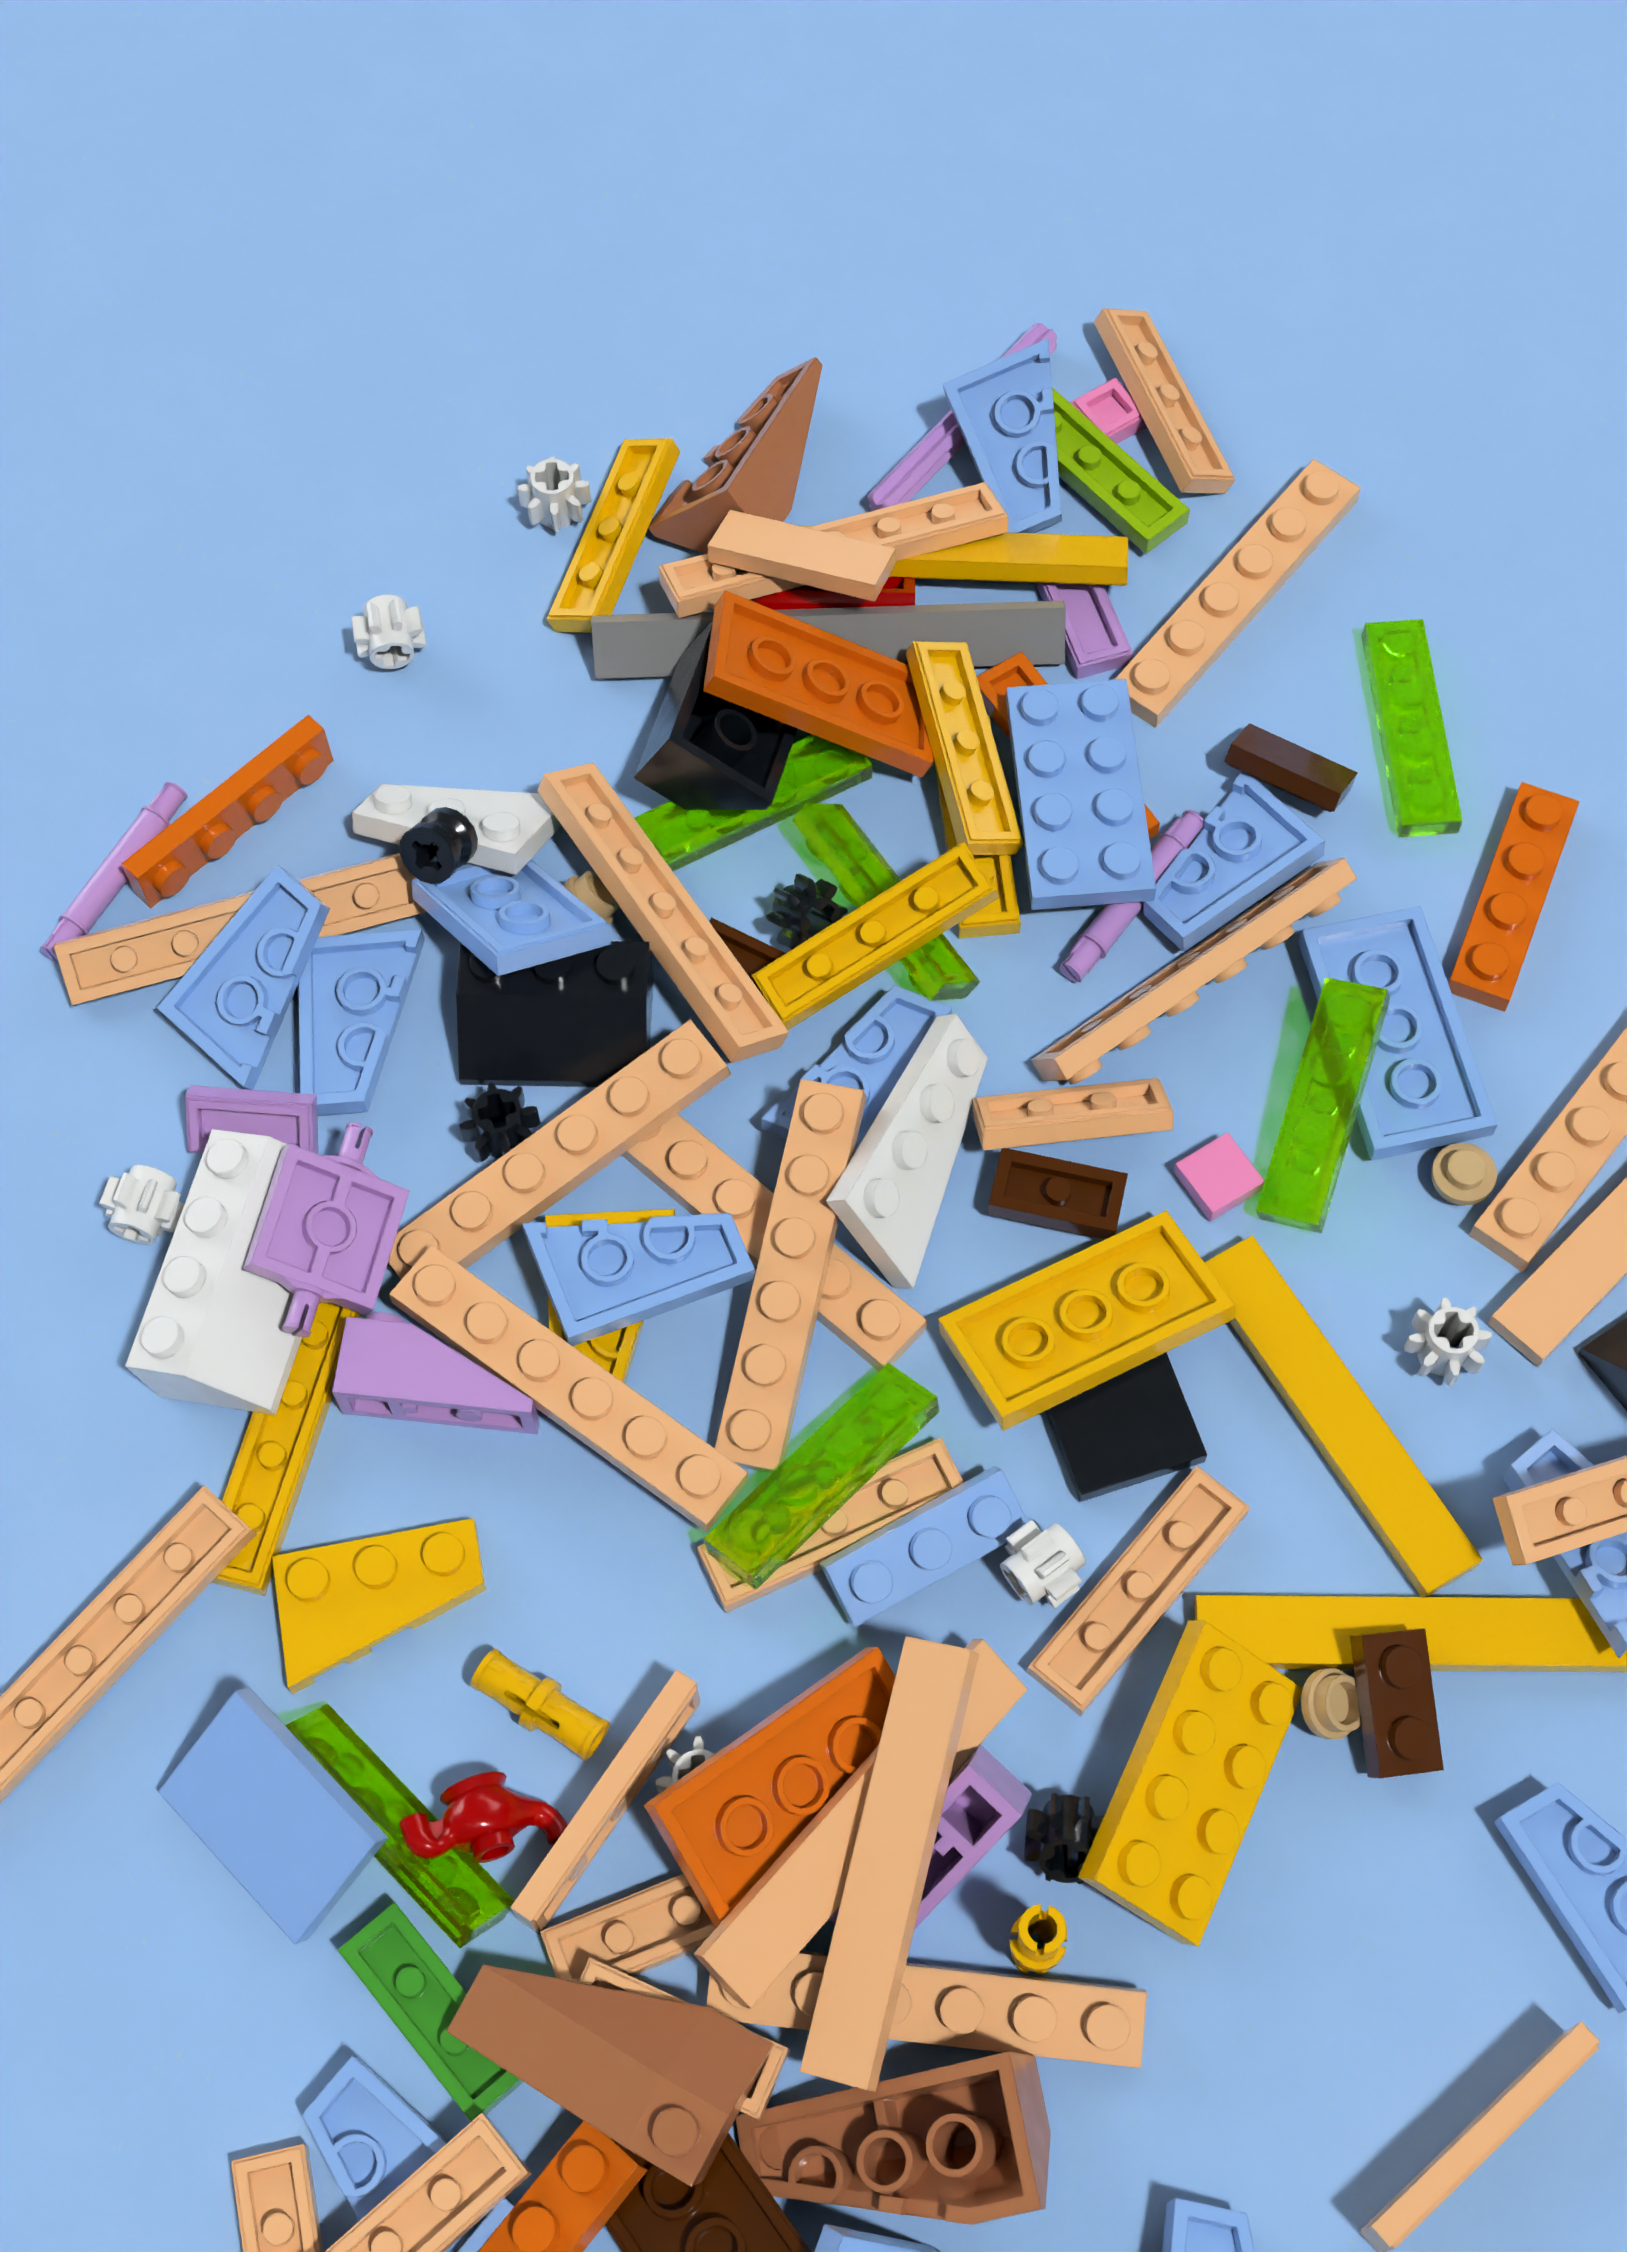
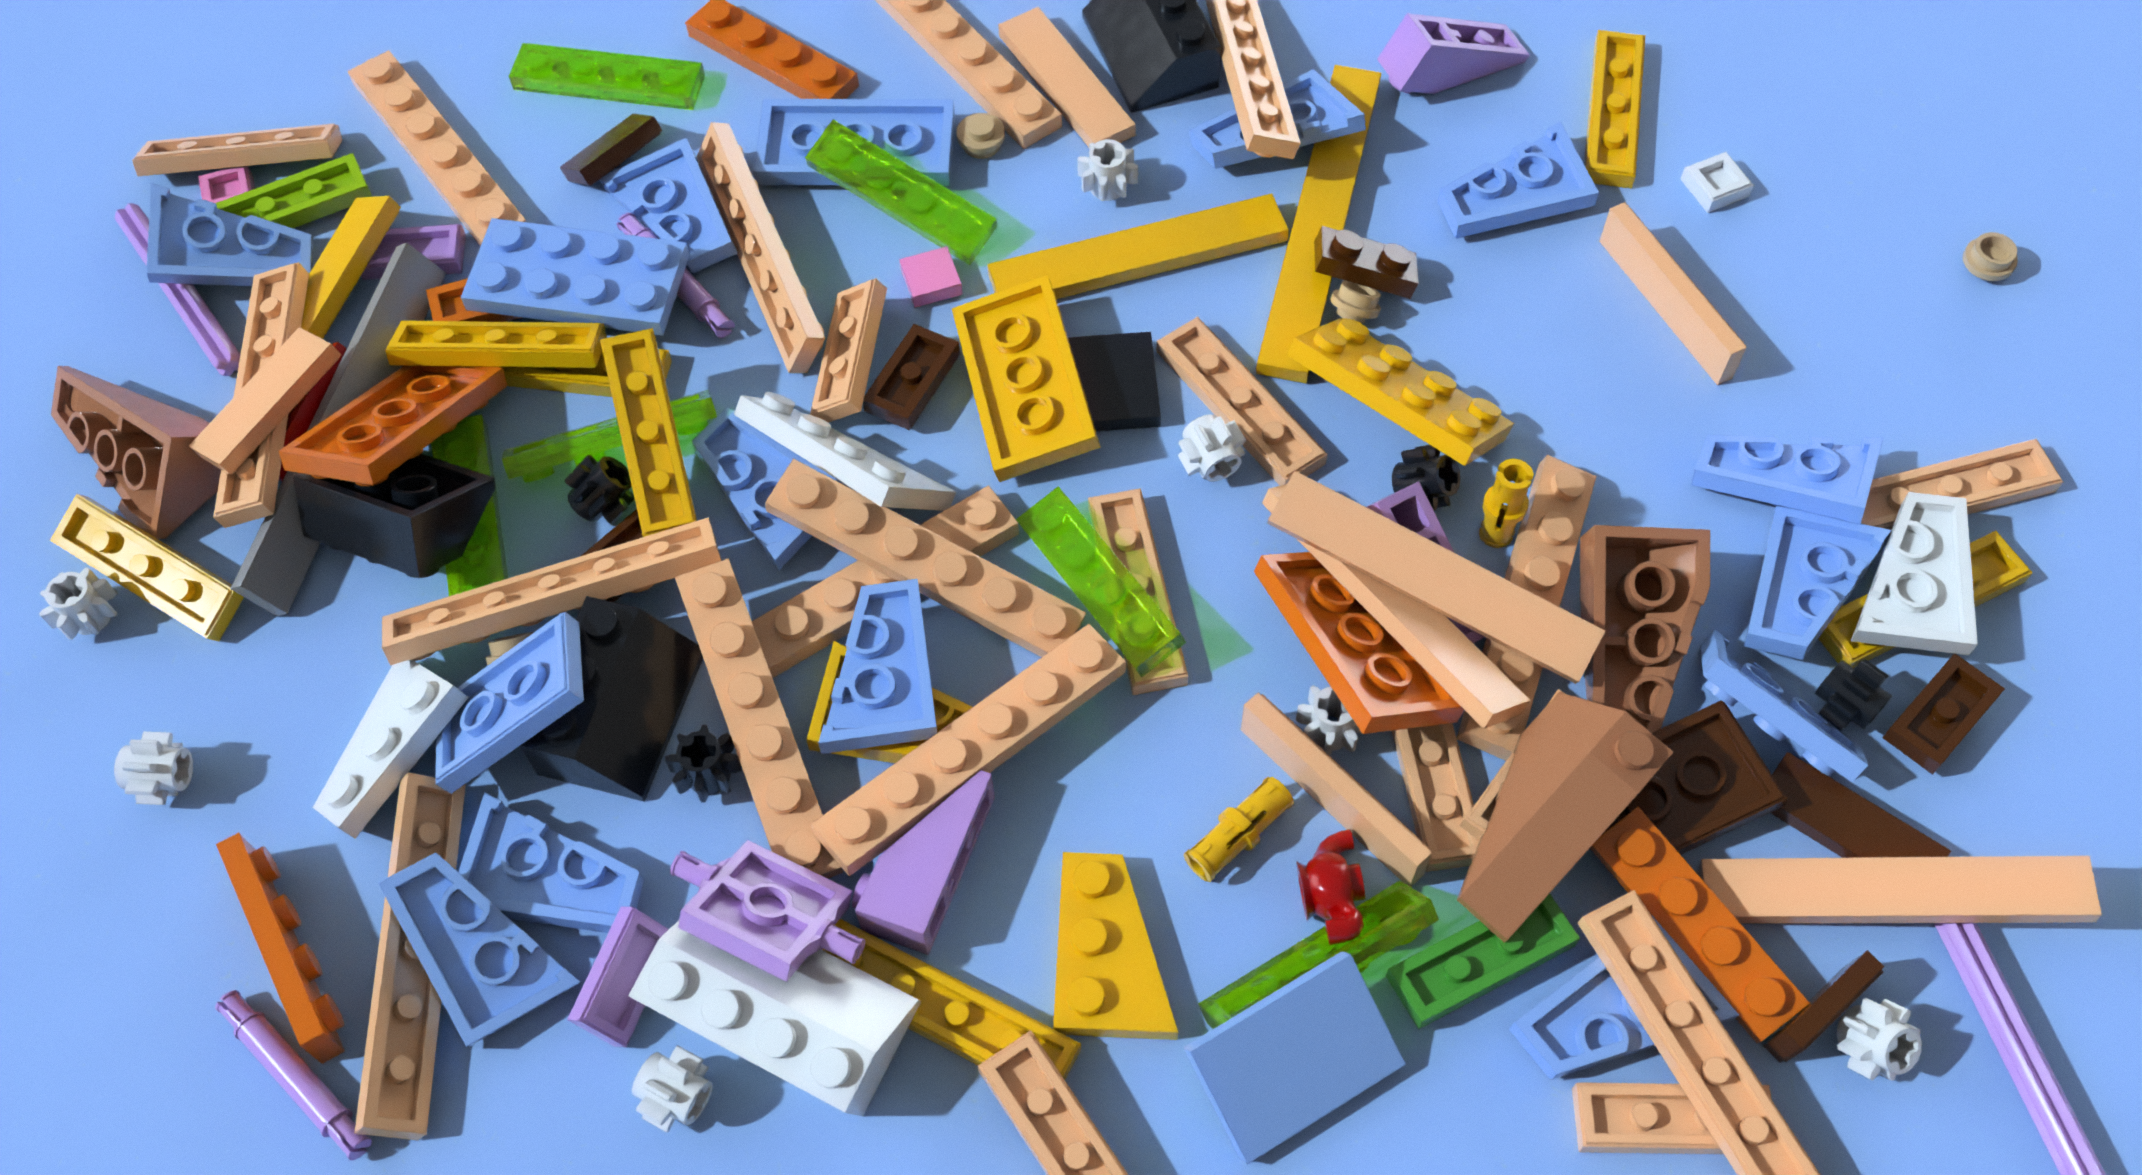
camera: 75 degrees left, 5 degrees down
black wheel [400,807,478,884] -> none
light blue plate [819,1466,1028,1627] -> none

